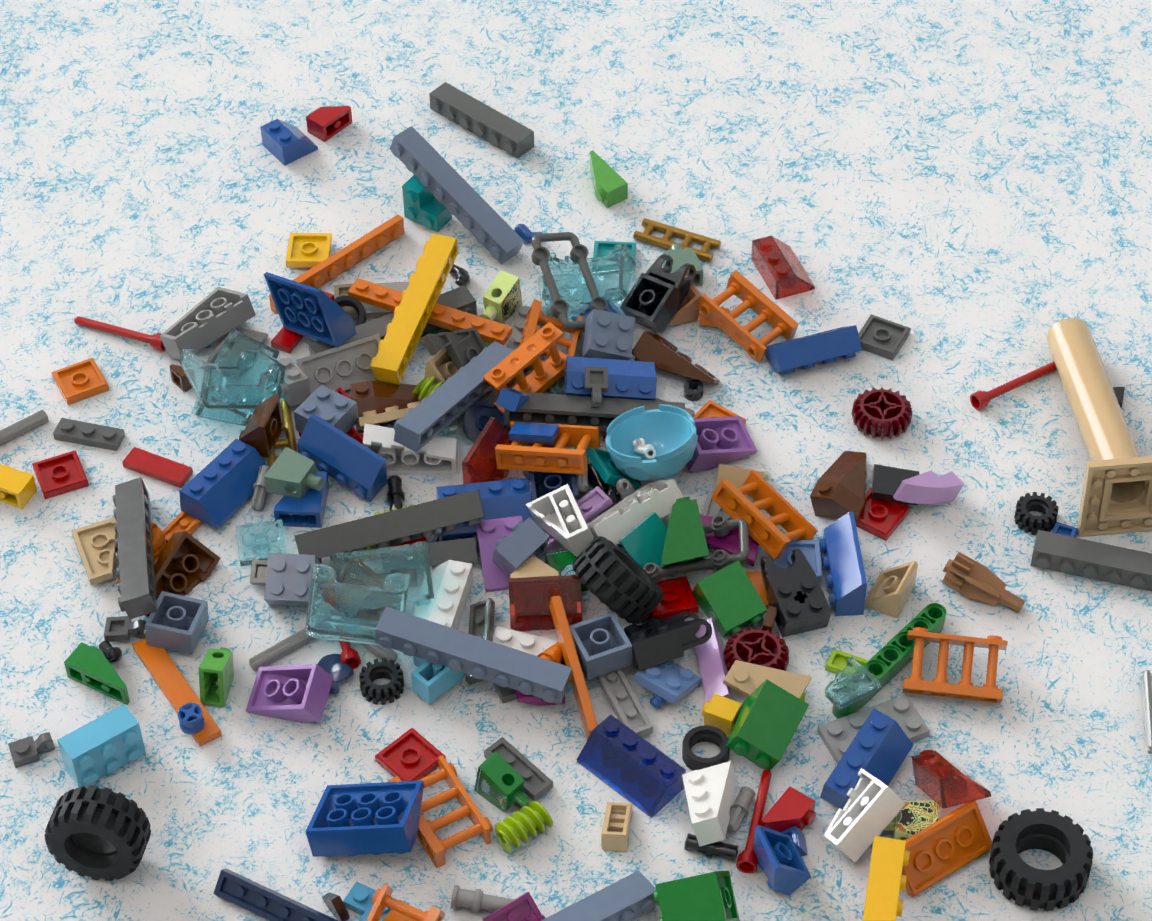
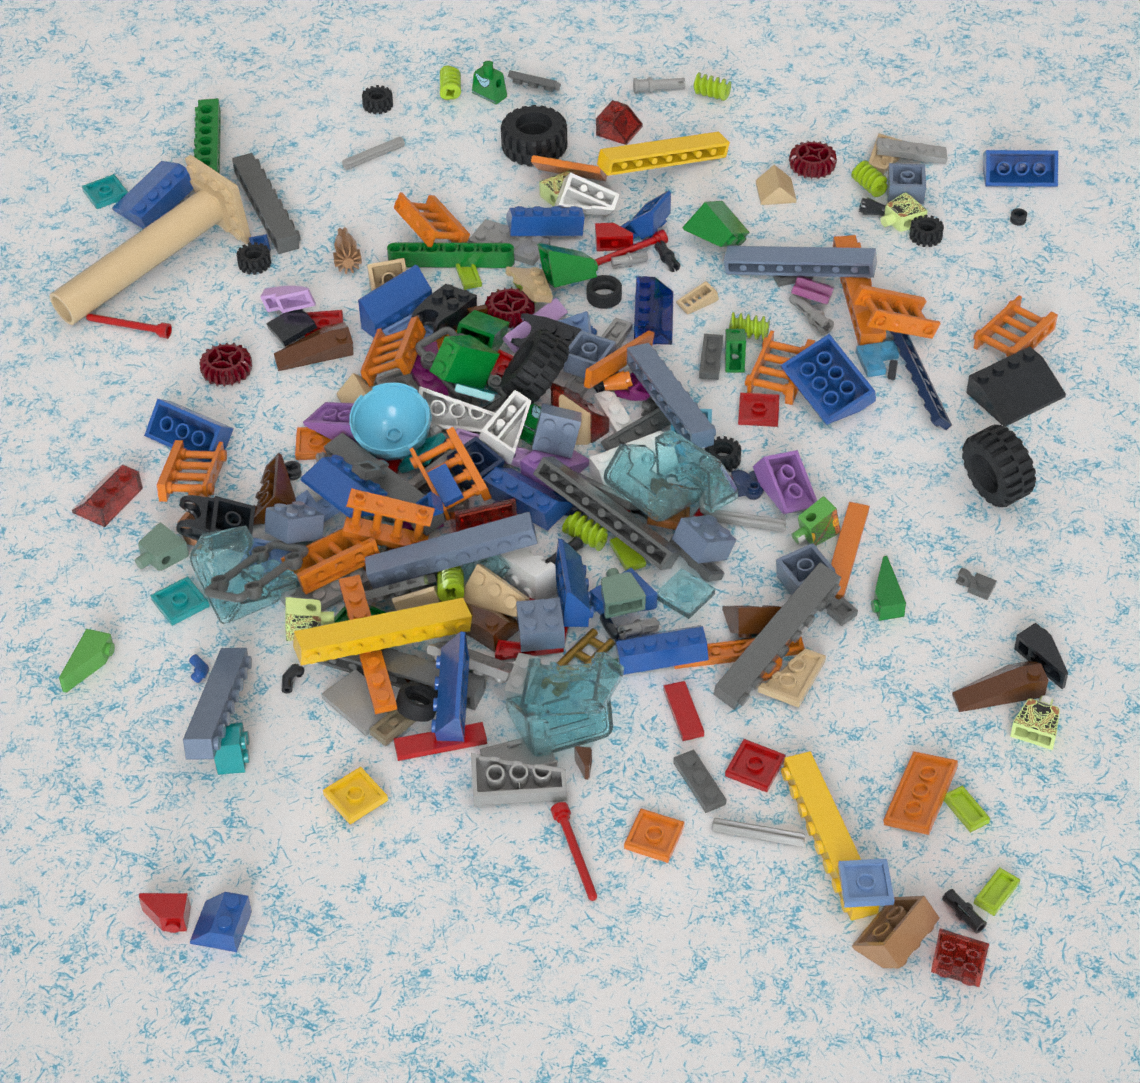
camera: 130 degrees left, 0 degrees up
medium azure brick [57,704,146,787] -> none
black arm [98,640,122,664] -> none
blue wheel [177,703,205,735] -> none
reddish brown slope [239,394,284,458] -> none
orange plate [269,214,405,314] -> none
dark grey brick [429,82,534,159] -> none
pearl gold bar [633,218,721,262] -> none
white arm [633,438,656,459] -> none
white wedge [682,761,738,846] -> none
yellow brick [701,693,742,736] -> none
clear light blue wing [825,657,880,710] -> none
dark grey tile [858,314,911,360] -> none
clear red slope [911,750,991,809] -> none

